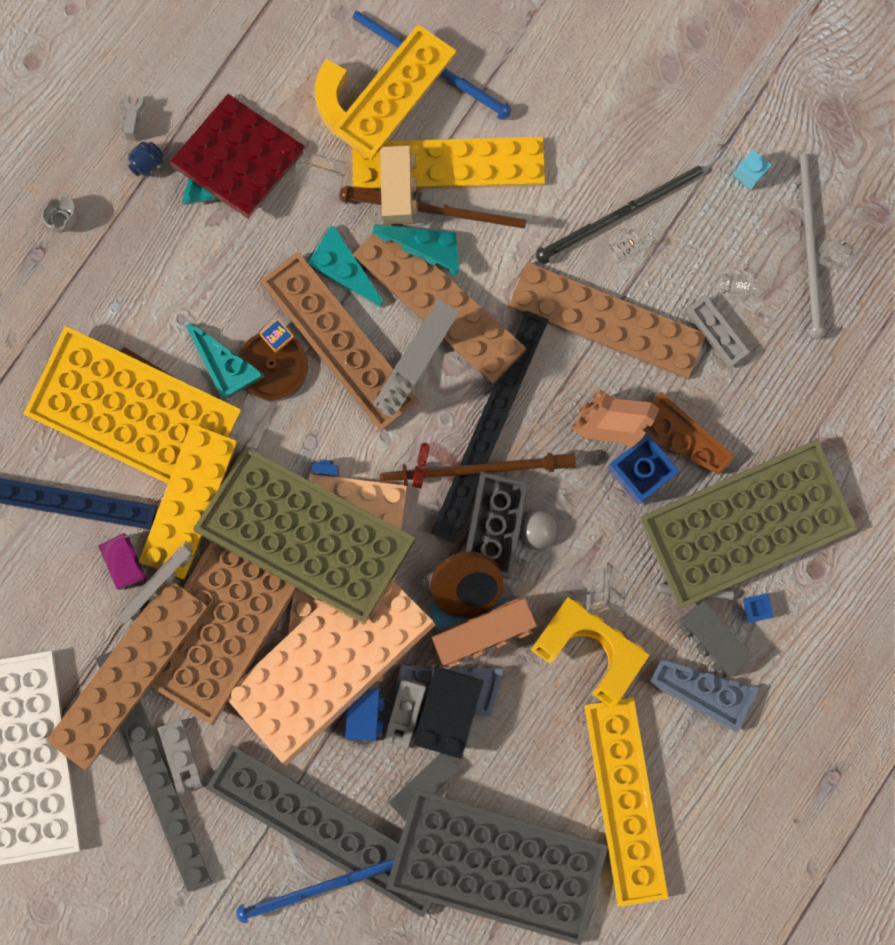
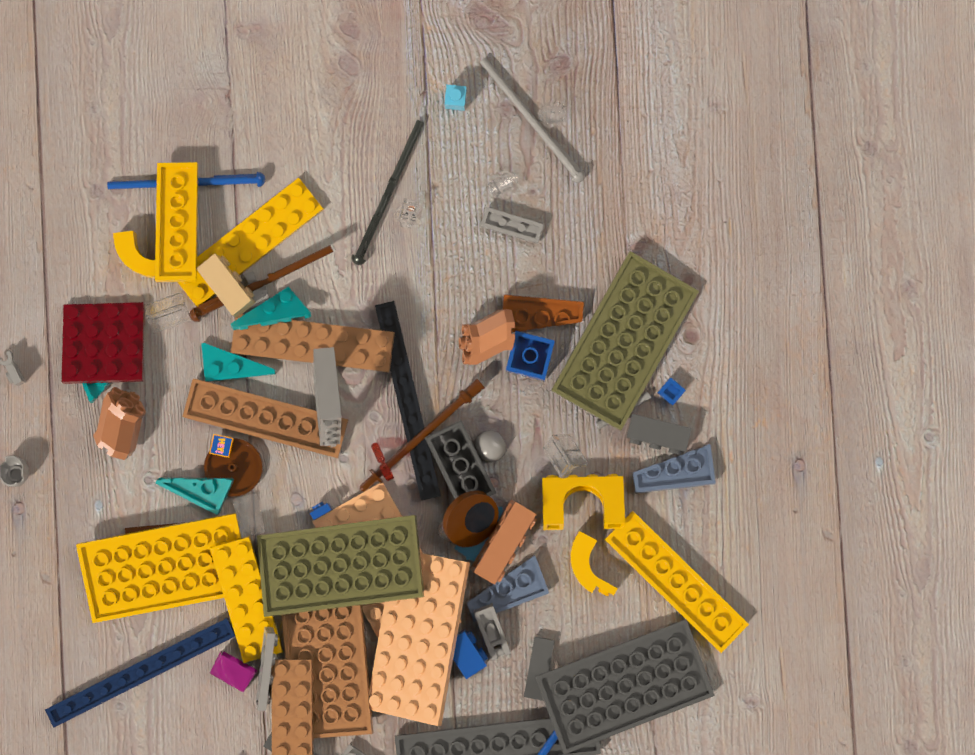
camera: 30 degrees left, 5 degrees up
dark blue head [128,141,164,177] -> none
black slope [413,666,484,759] -> none
medium nougat plate [508,262,705,380] -> none
none -> nougat brick [93,387,146,460]
none -> yellow arch [570,531,618,597]

